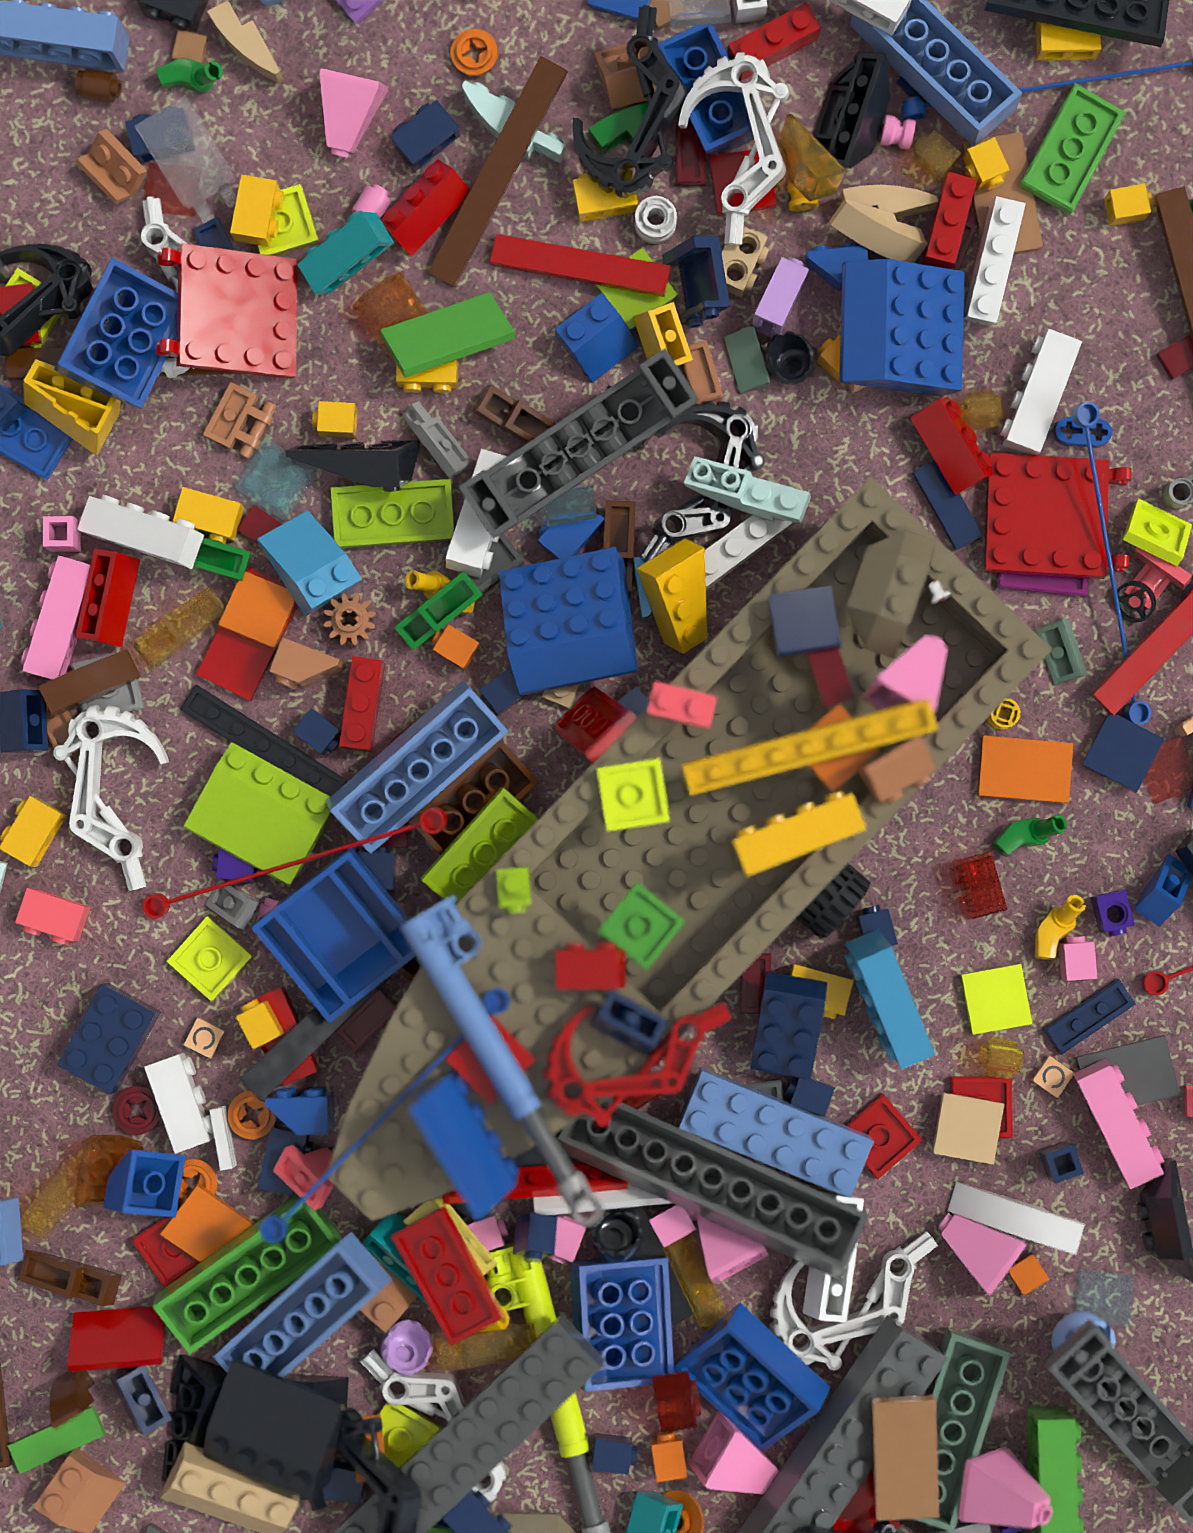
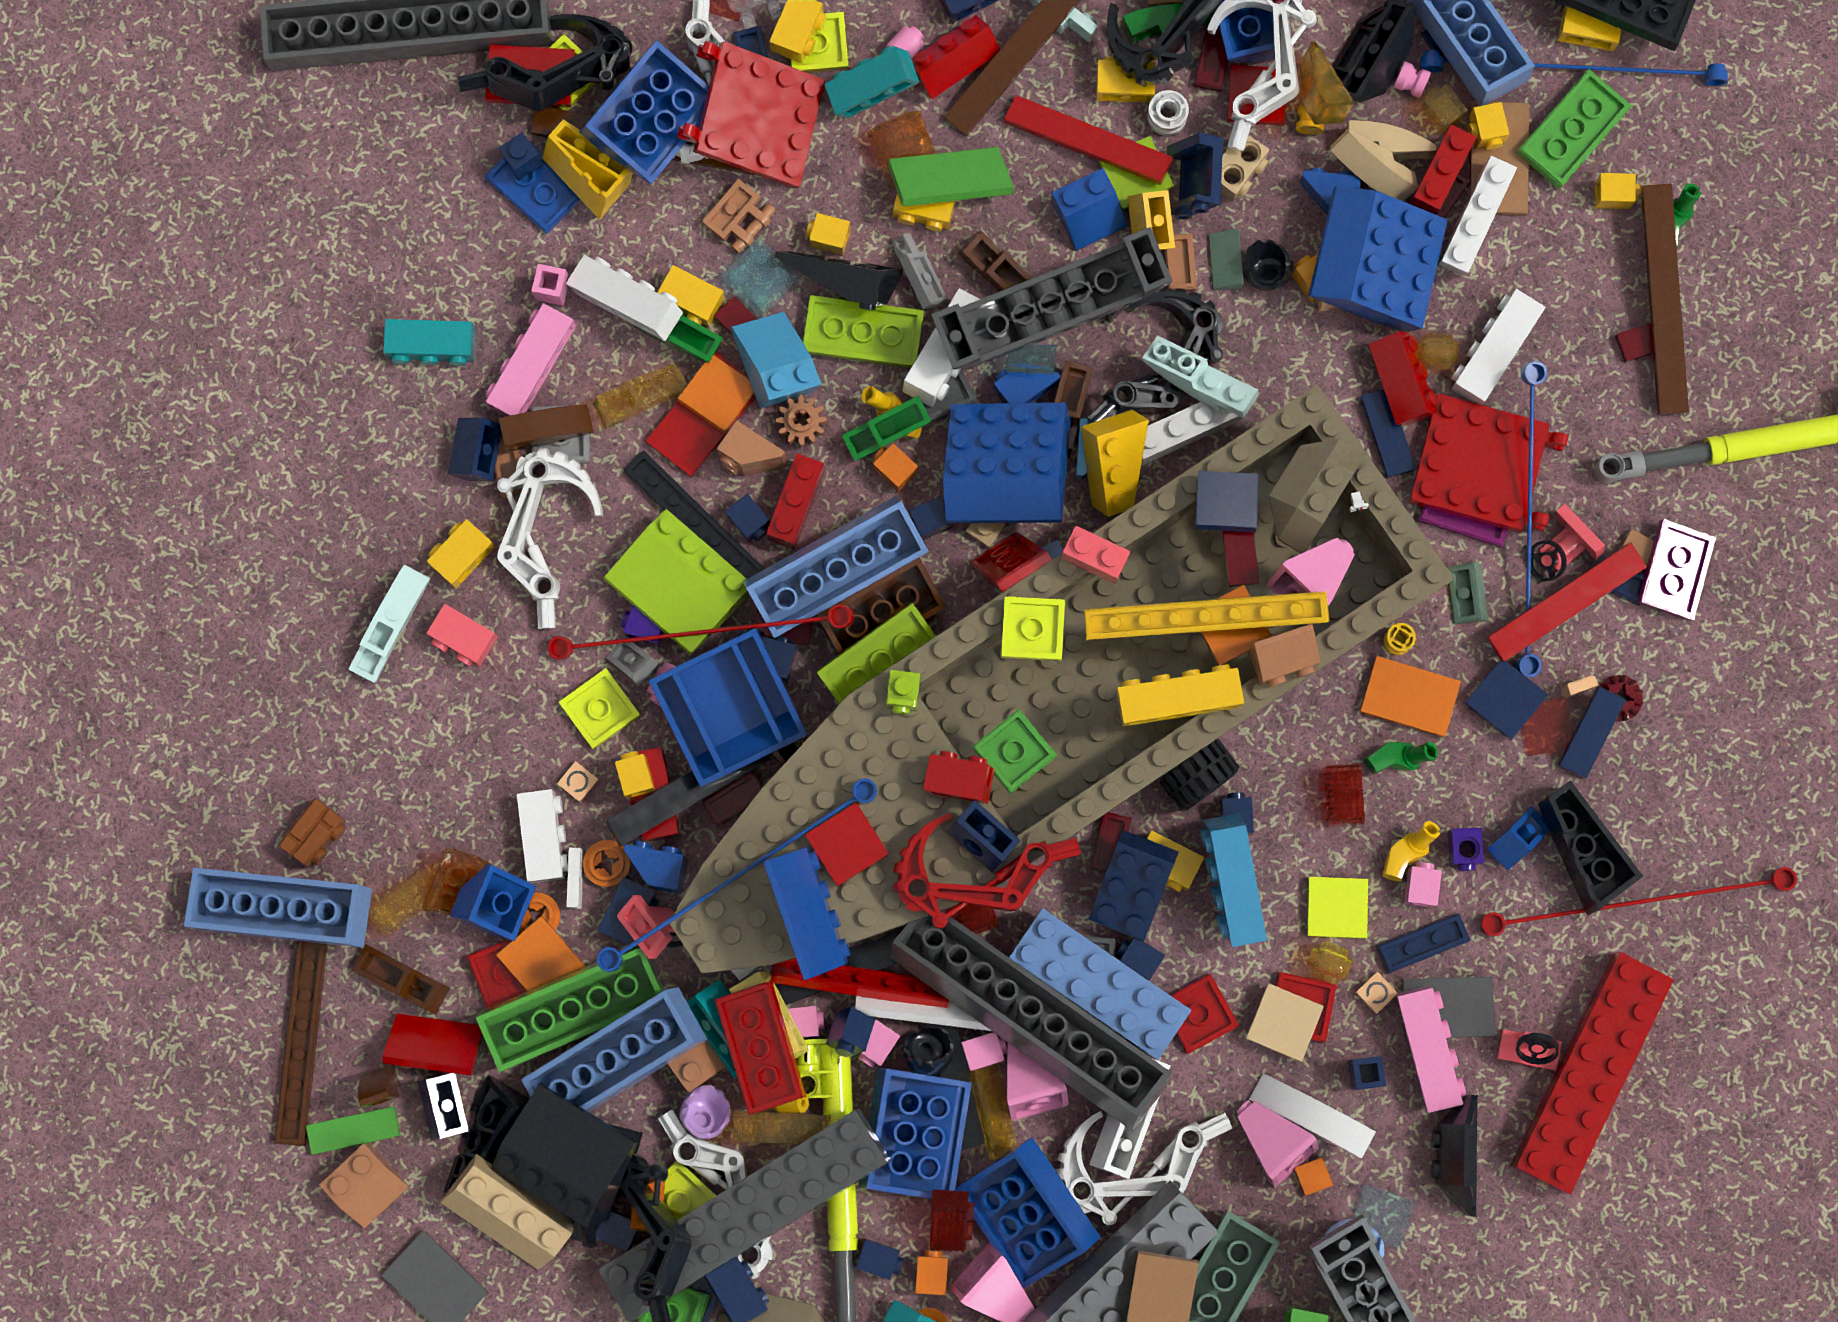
camera: 15 degrees right, 5 degrees down
dark blue brick [57,983,161,1094] -> none
red brick [75,548,141,647] -> none
dark red gear [113,1086,161,1135] -> none
medium blue piece [400,895,603,1225] -> none
lavender slope [751,257,809,338] -> none
blue beam [1053,417,1112,448] -> none
neon yellow tile [1123,498,1192,566] -> none

